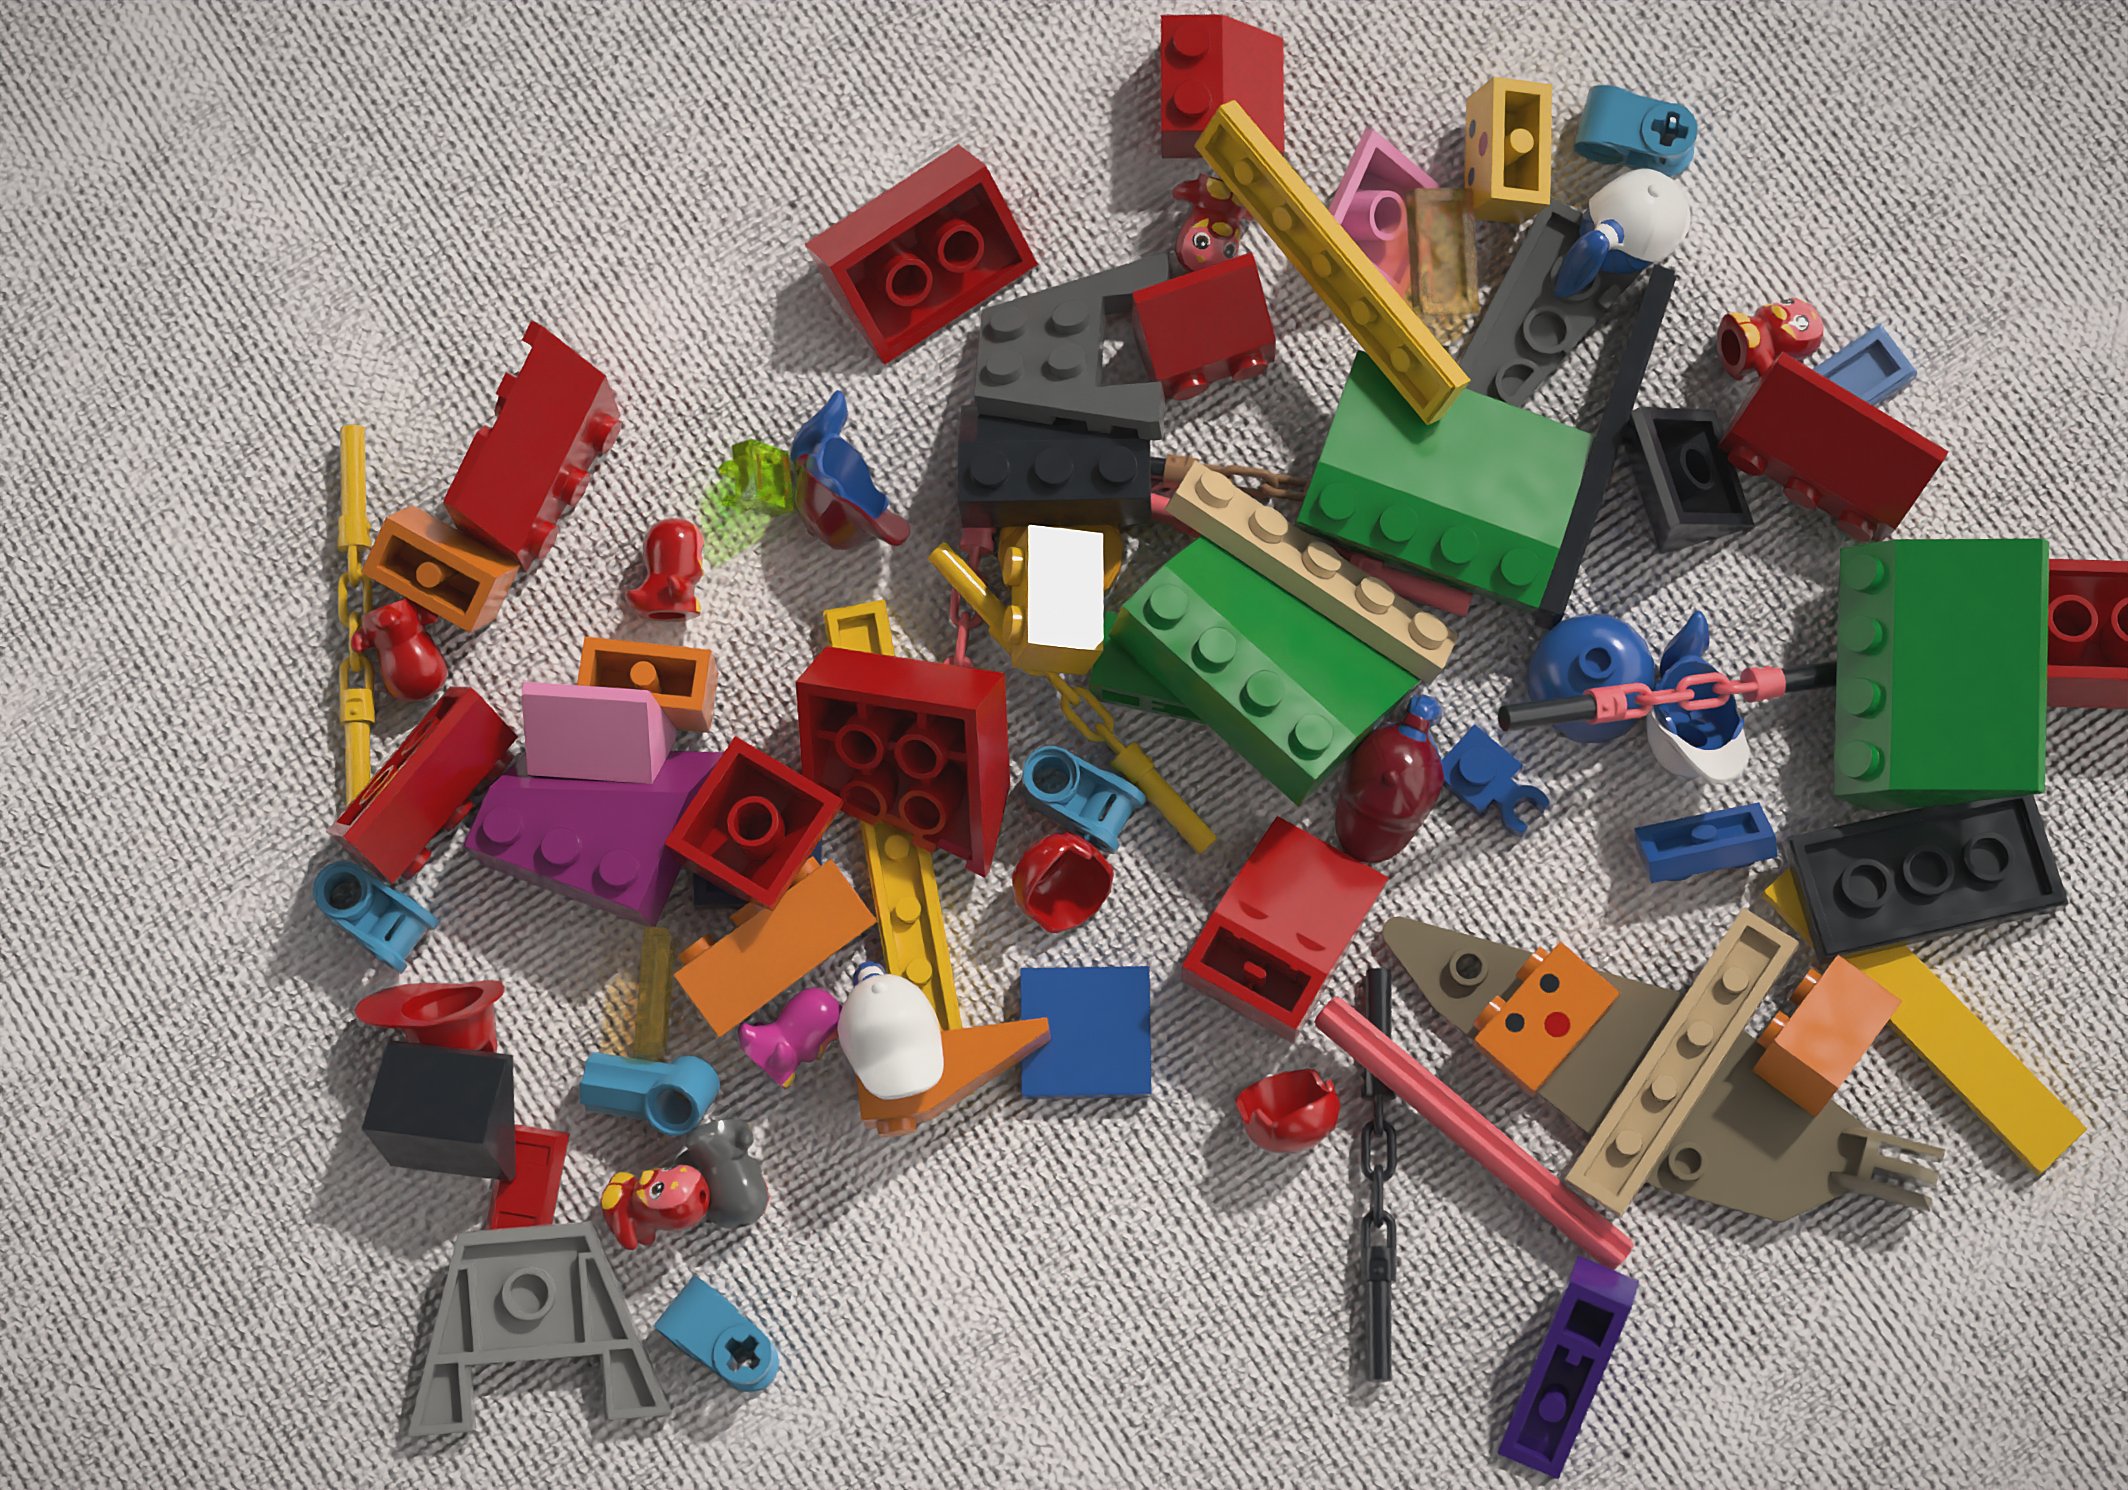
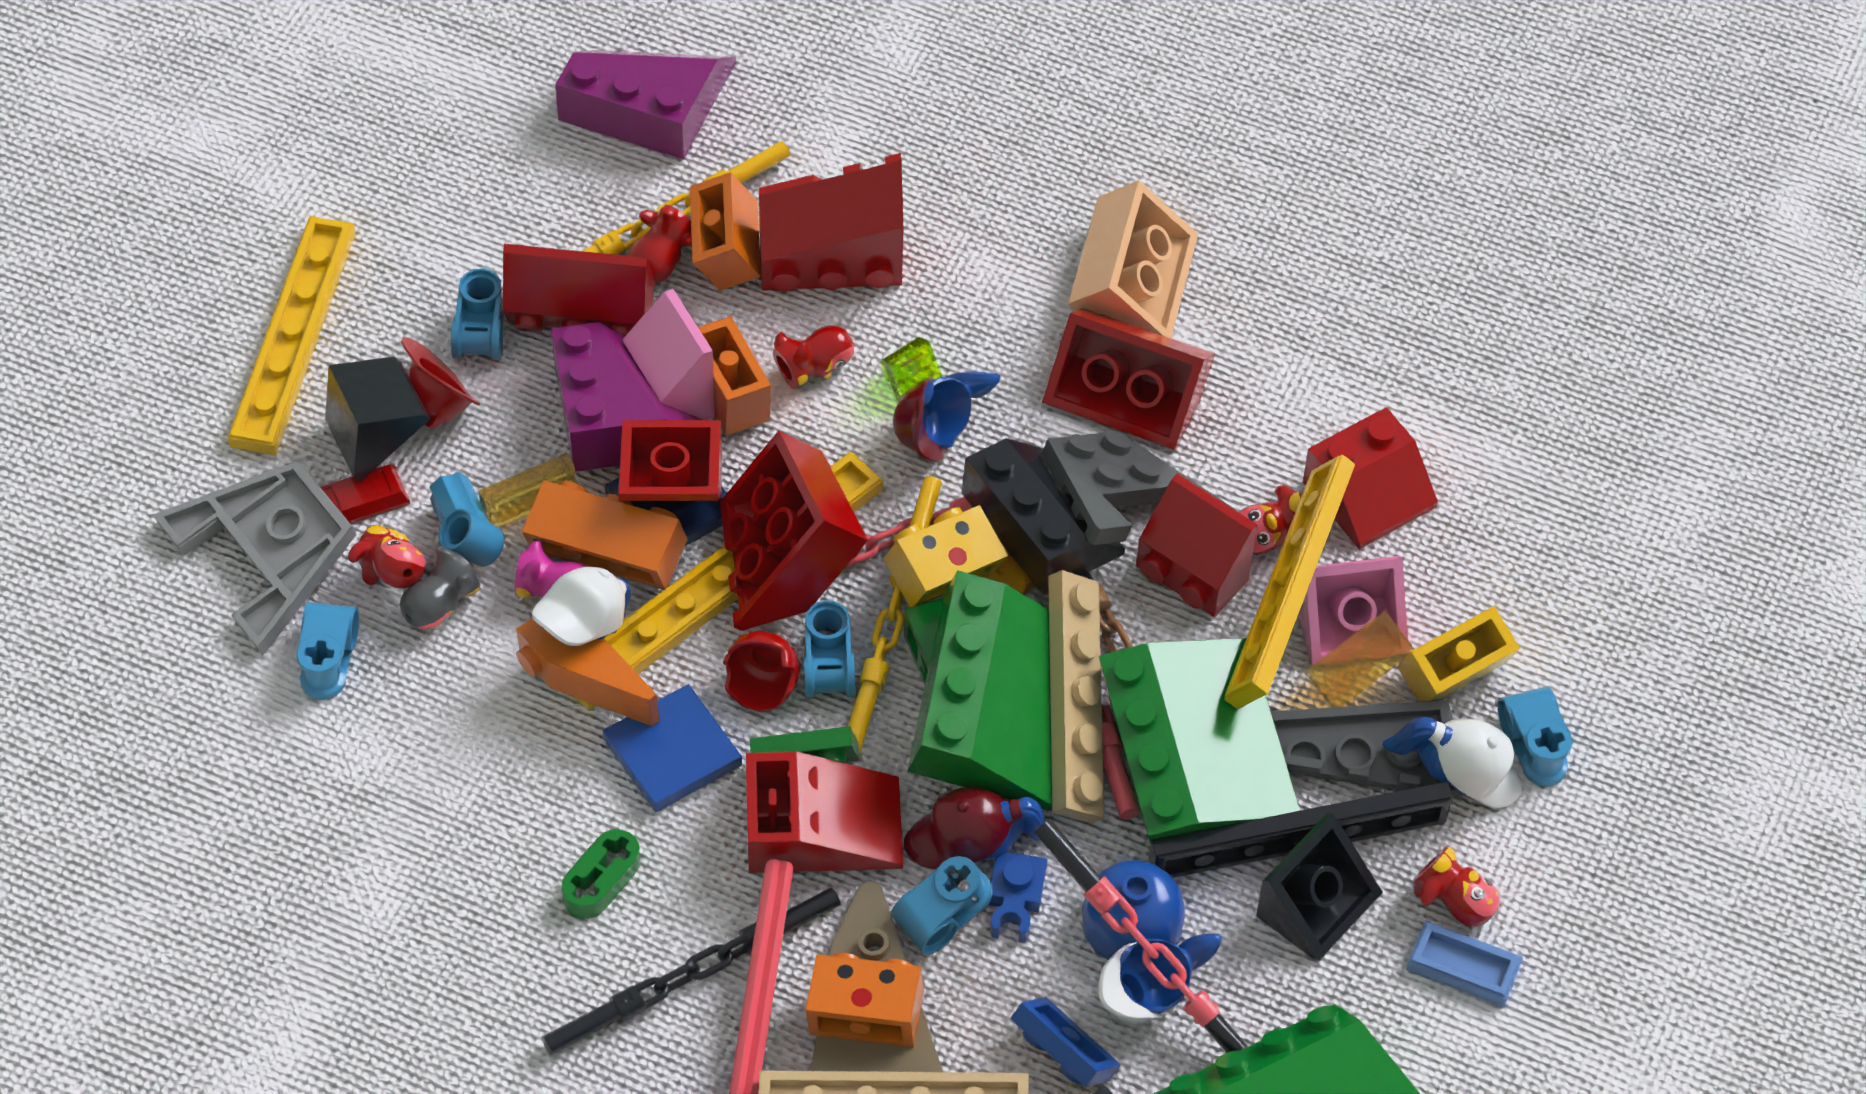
camera: 50 degrees right, 20 degrees down
red hair [1235,1068,1341,1154] -> none
red slope [1717,352,1949,542] -> none
none -> yellow tile [228,216,356,456]
none -> magenta wedge [555,50,736,160]
none -> green beam [562,829,640,919]
none -> green plate [749,726,860,763]
none -> dark azure piece [891,856,993,955]
none -> light nougat slope [1068,180,1198,338]

